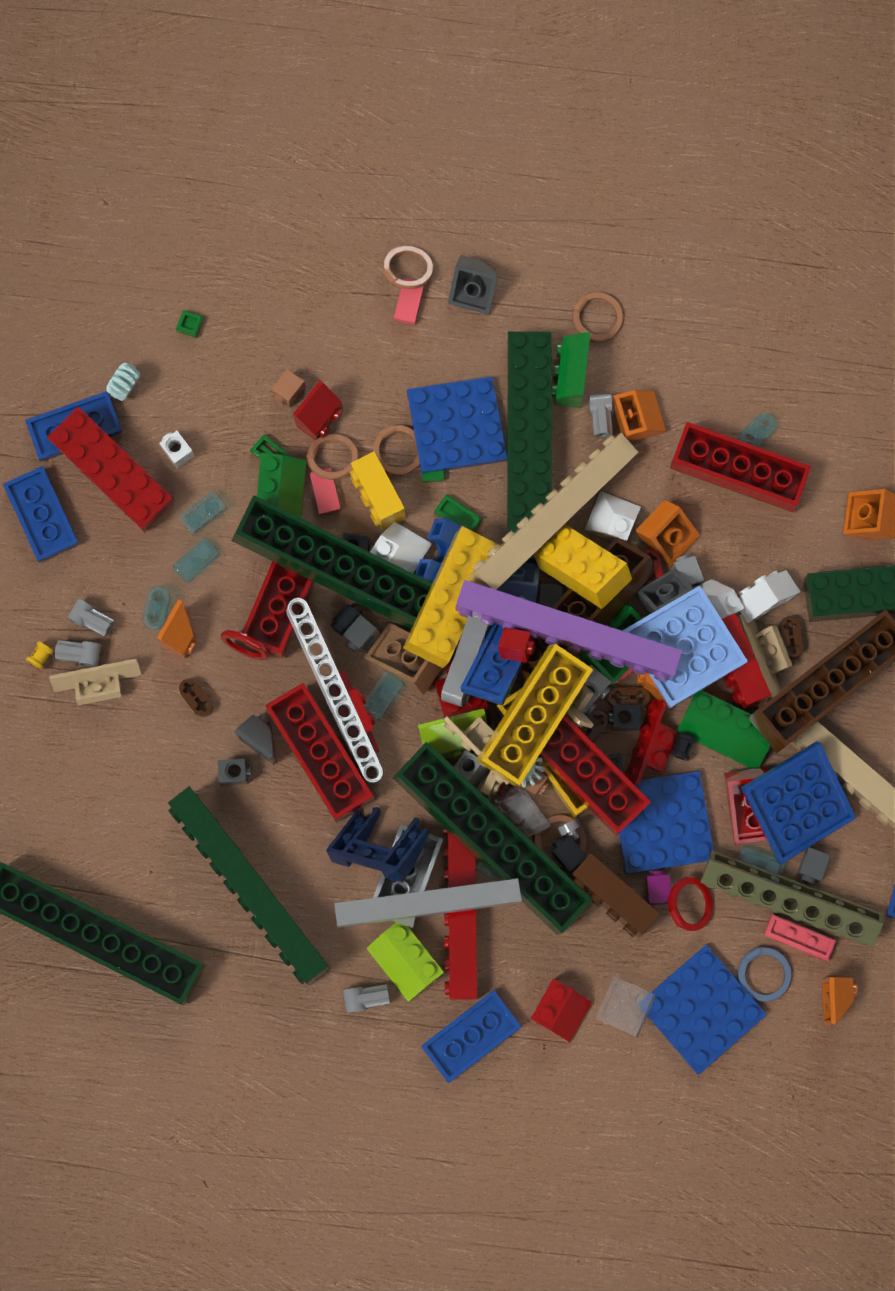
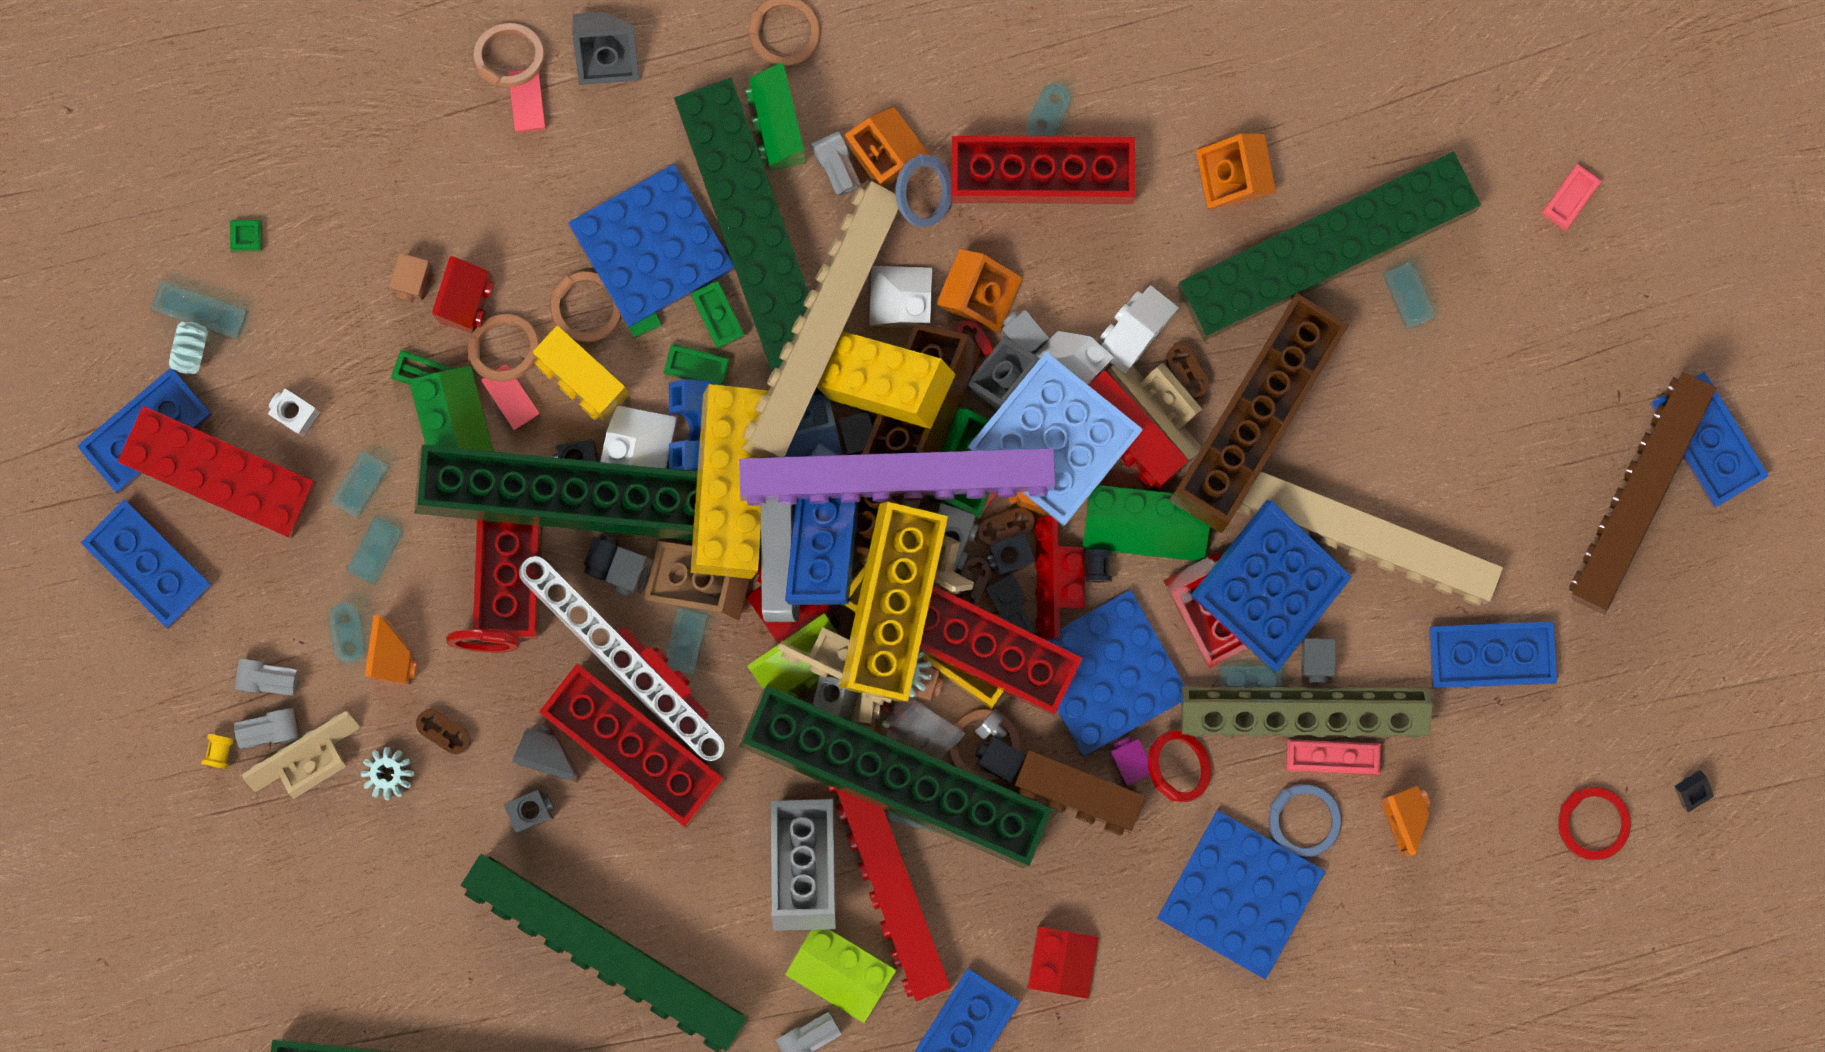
camera: 20 degrees left, 5 degrees up
dark blue wedge [326,807,429,883] -> none
light grey tile [334,879,522,928] -> none
red brick [498,627,535,663] -> none
clear plate [596,976,656,1037] -> none
none -> clear light blue plate [150,281,249,340]
none -> light aqua gear [361,747,414,800]
none -> green plate [691,281,745,350]
none -> sand blue piece [895,154,951,228]
none -> black plate [985,574,1027,615]

